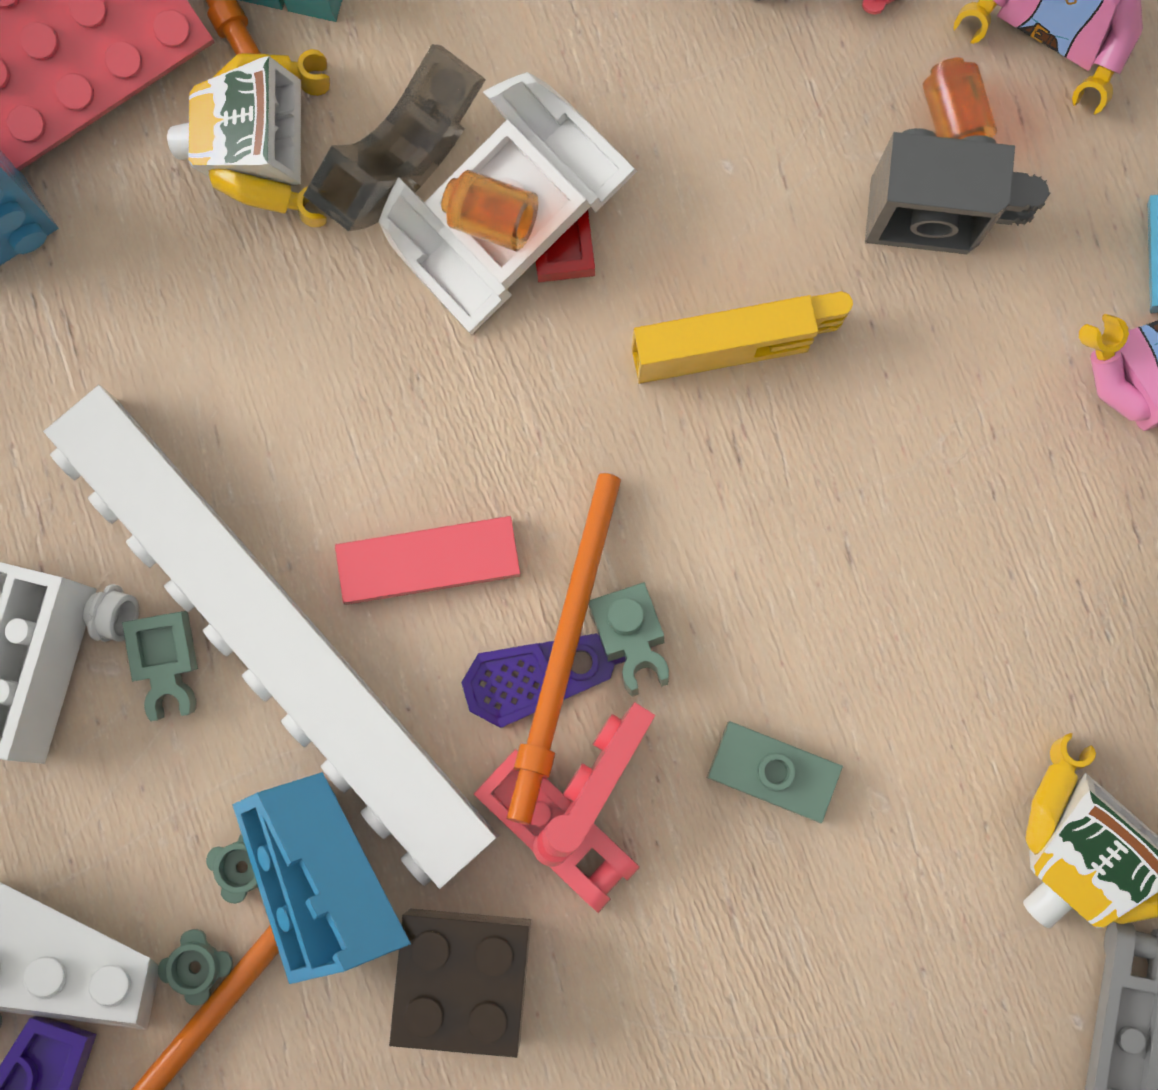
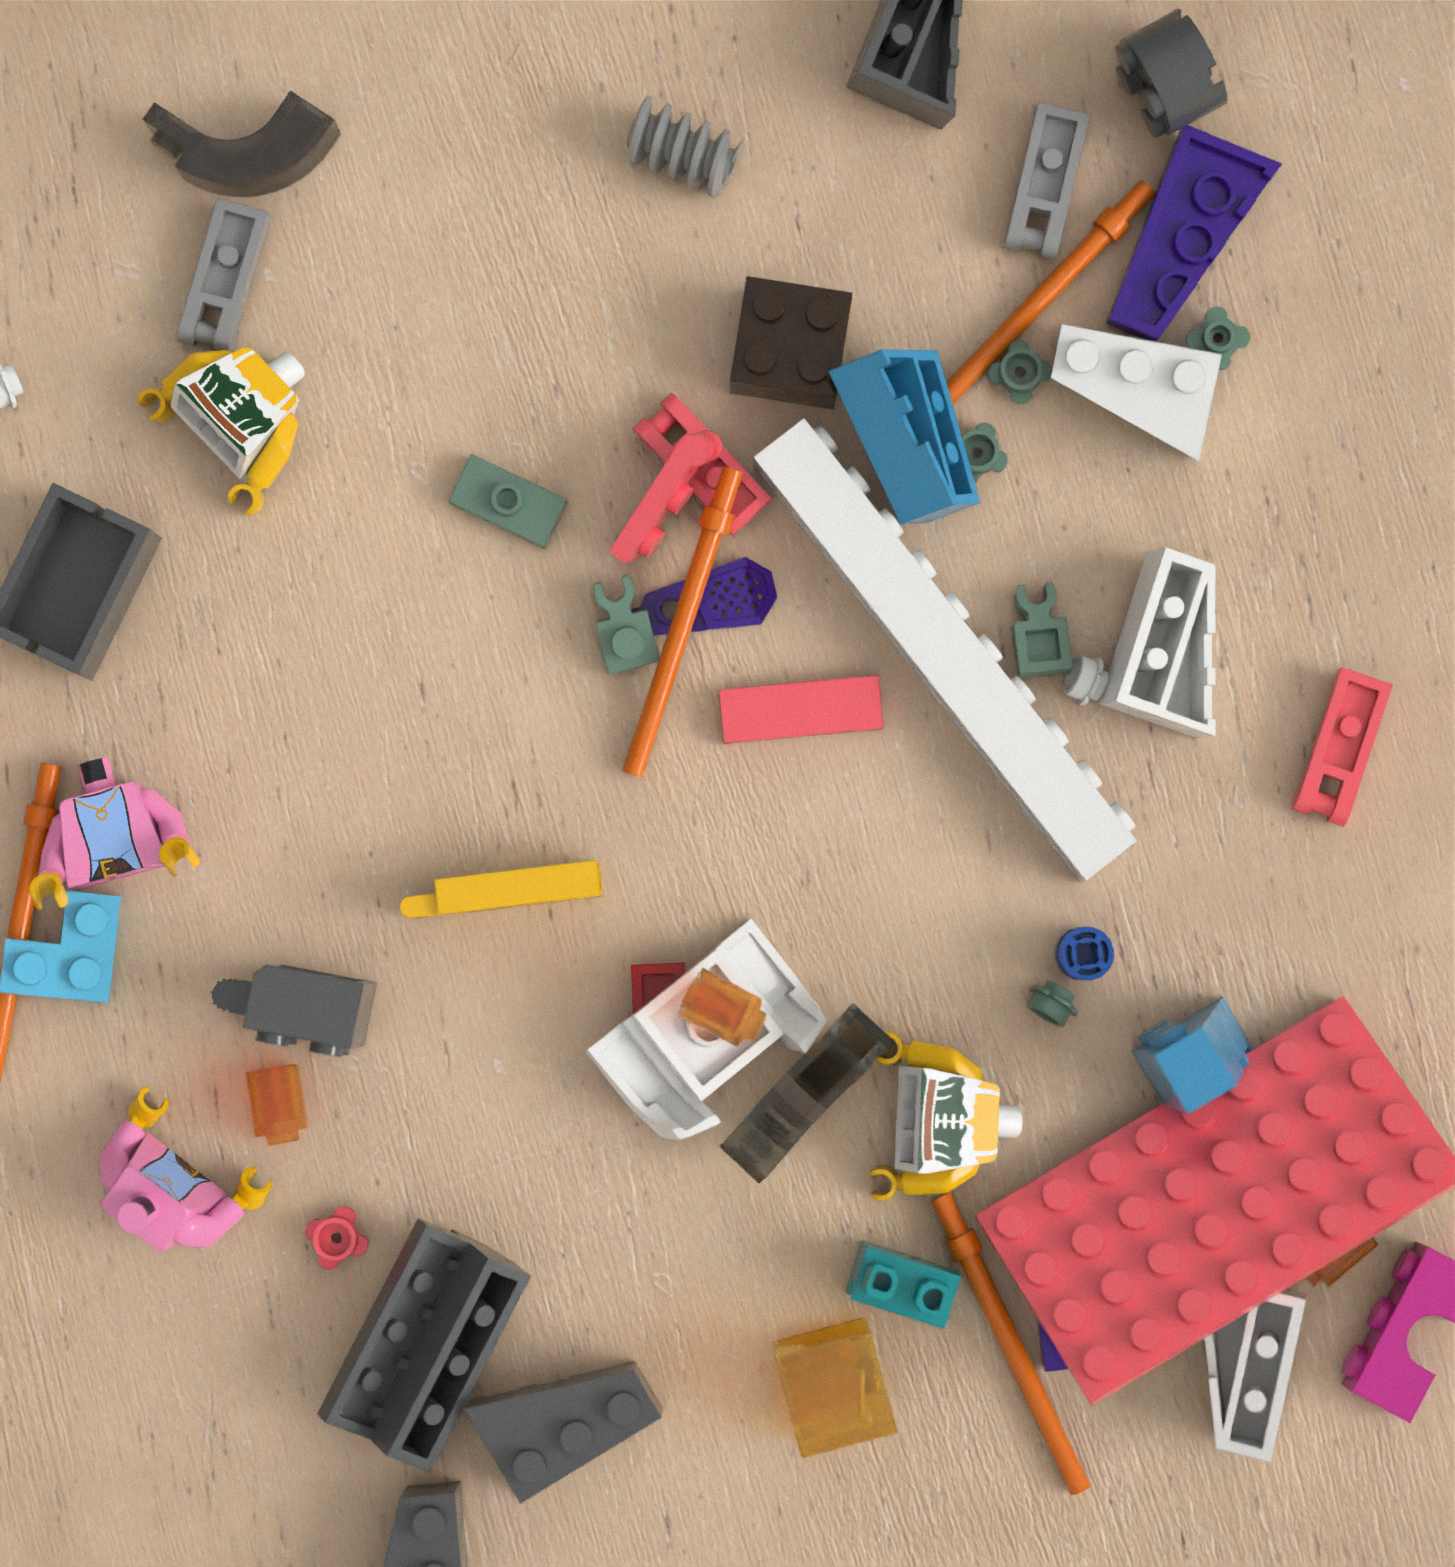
camera: 175 degrees left, 5 degrees up
none -> sand green plate [1026,980,1078,1028]
none -> blue wheel [1055,927,1114,981]

